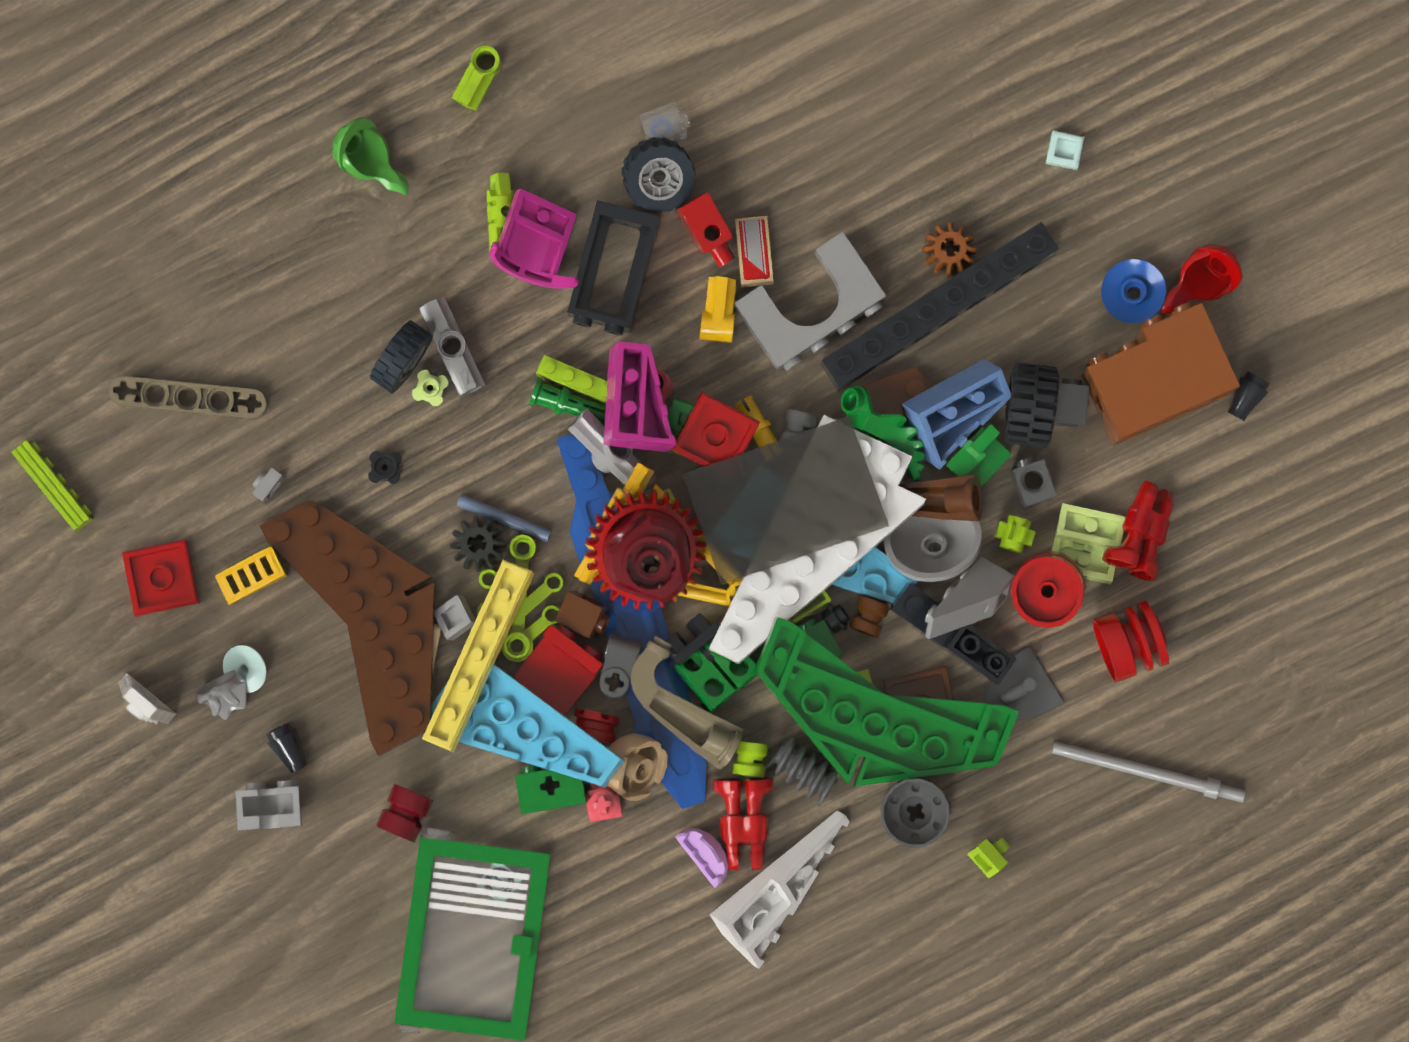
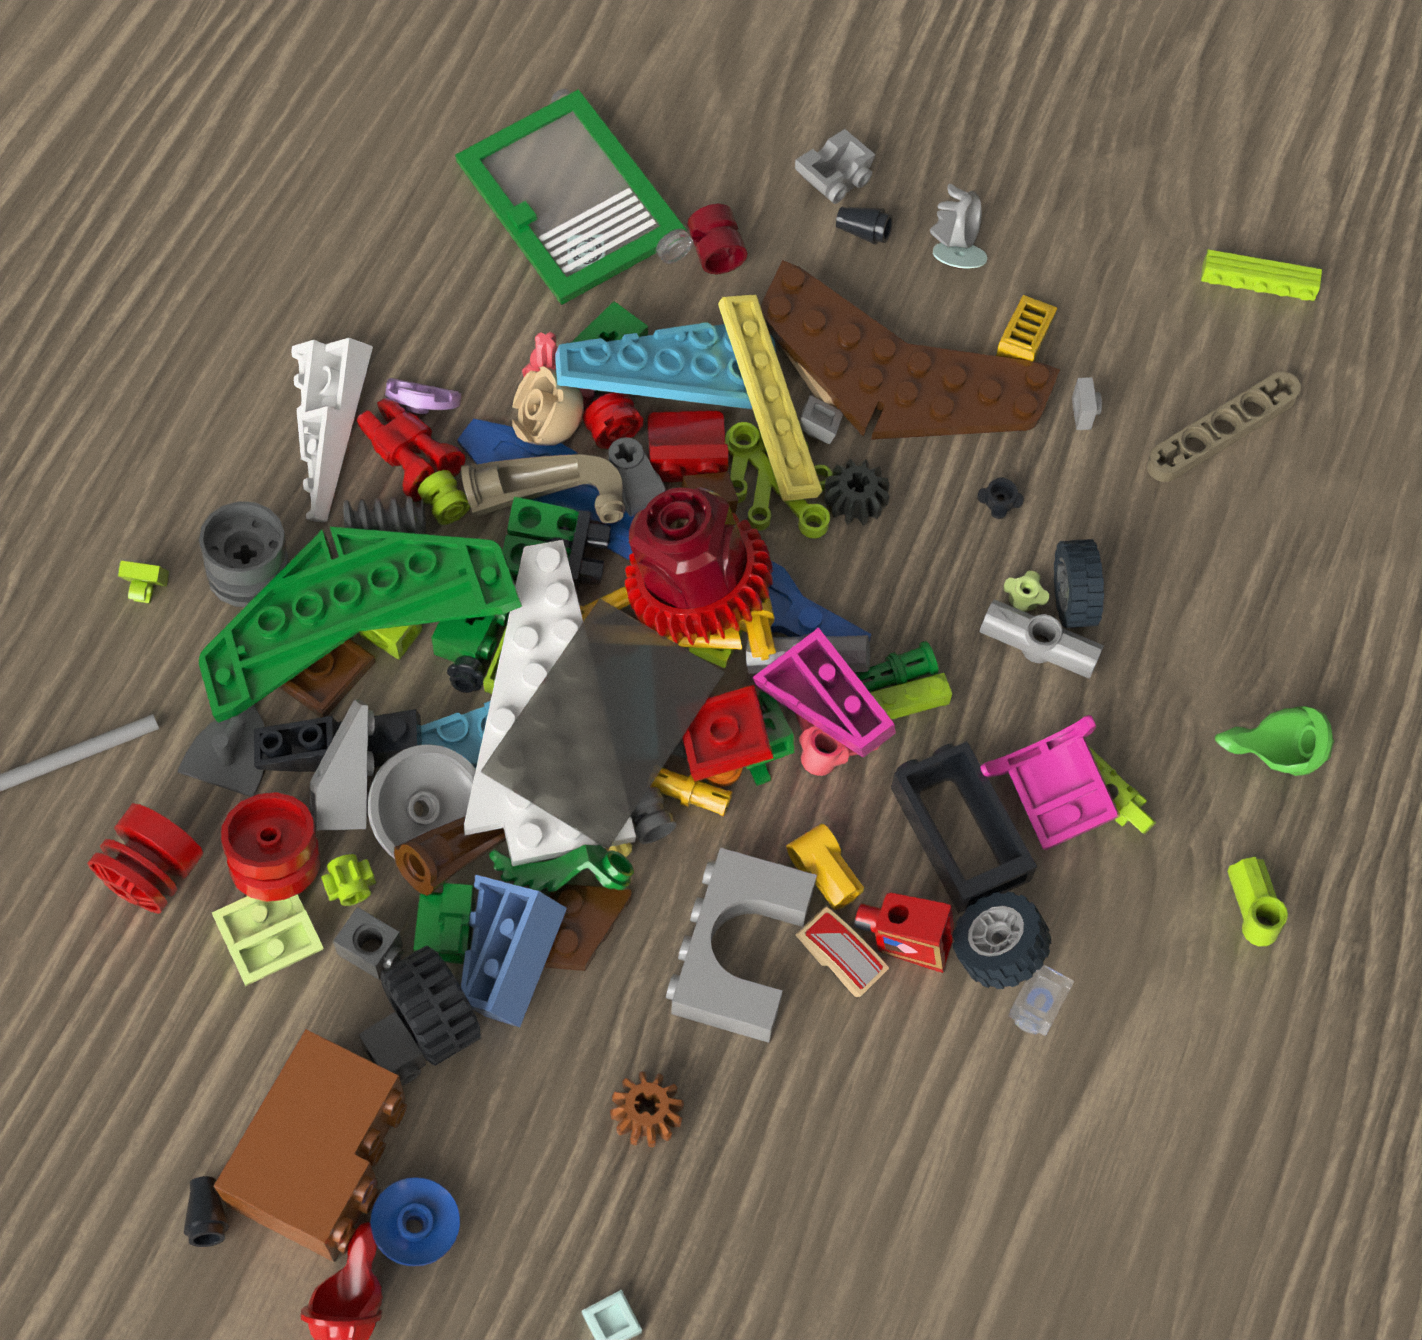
camera: 135 degrees right, 20 degrees down
white wing [118,673,176,724] -> none
red tile [122,539,200,617] -> none
sand blue bar [457,494,552,542] -> none
black brick [821,222,1059,392] -> none
reddish brown wheel [849,596,890,638] -> none
red piece [1102,480,1174,581] -> none

